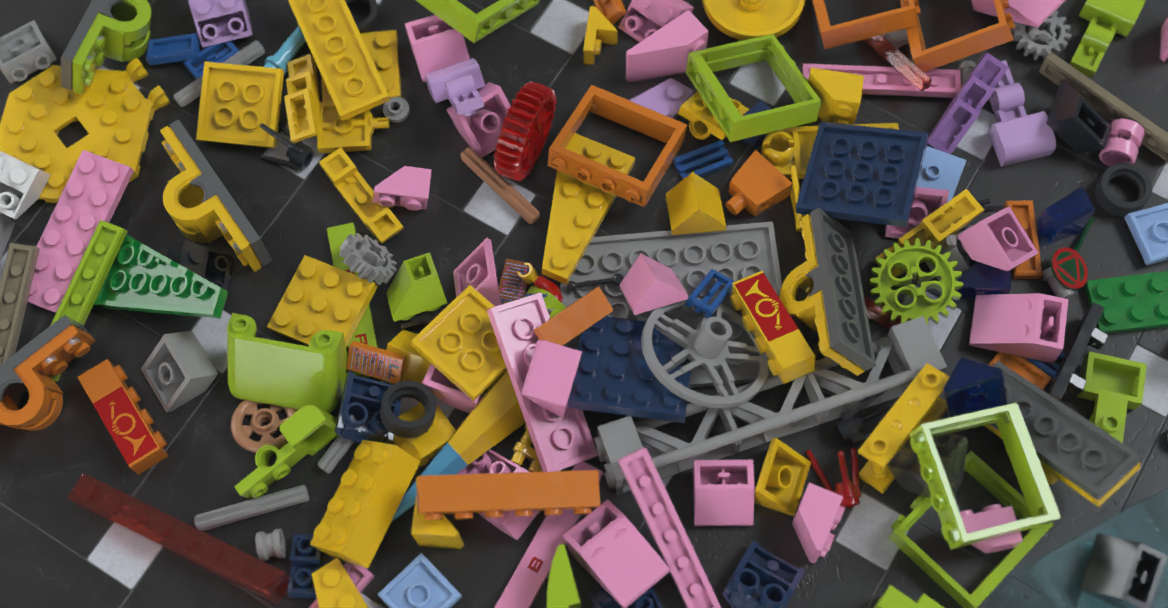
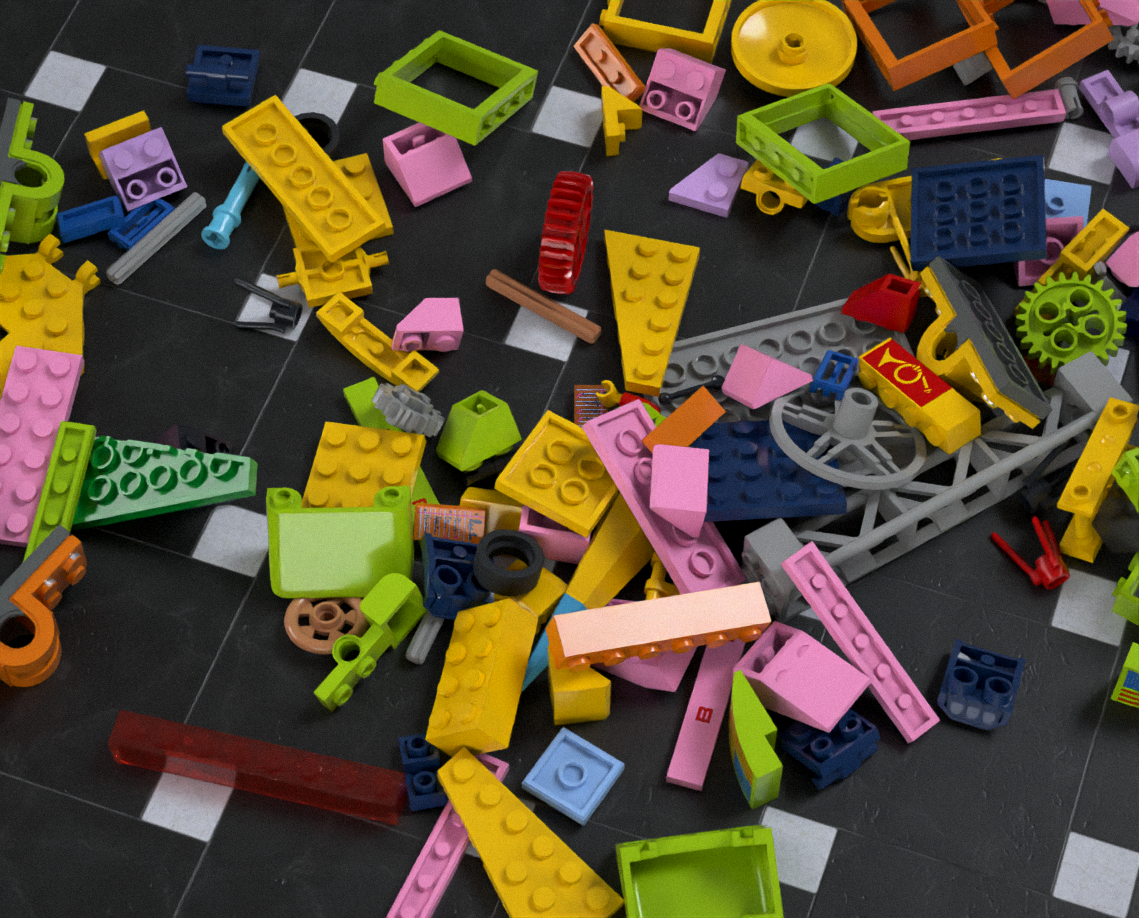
camera: 15 degrees left, 10 degrees down
brick [78,359,168,475] -> none
light grey slope [141,330,218,413] -> none
yellow piece [160,119,273,272] -> none
light grey axle [194,485,309,531] -> none
yellow plate [196,61,284,148] -> none
light grey wheel [256,528,286,562] -> none
yellow slope [284,54,319,143] -> none
light grey plate [383,97,410,123] -> none
lavender plate [424,58,485,116] -> none
bright pink slope [446,82,511,158] -> none
bright pink slope [453,238,501,307] -> none
orange window [548,85,687,207] -> none
bright pink slope [626,10,708,82] -> none
yellow slope [666,172,726,235] -> none
blue tile [673,140,733,180] -> none
bright pink slope [692,460,754,526] -> none
orange torso [725,150,793,216] -> none
yellow slope [754,438,811,516] -> none
bright pink slope [792,483,845,564] -> none
yellow slope [808,67,864,125] -> none
clear red axle [863,35,932,91] -> none
medium lavender slope [928,52,1009,154] -> none
none -> red slope [841,273,921,333]

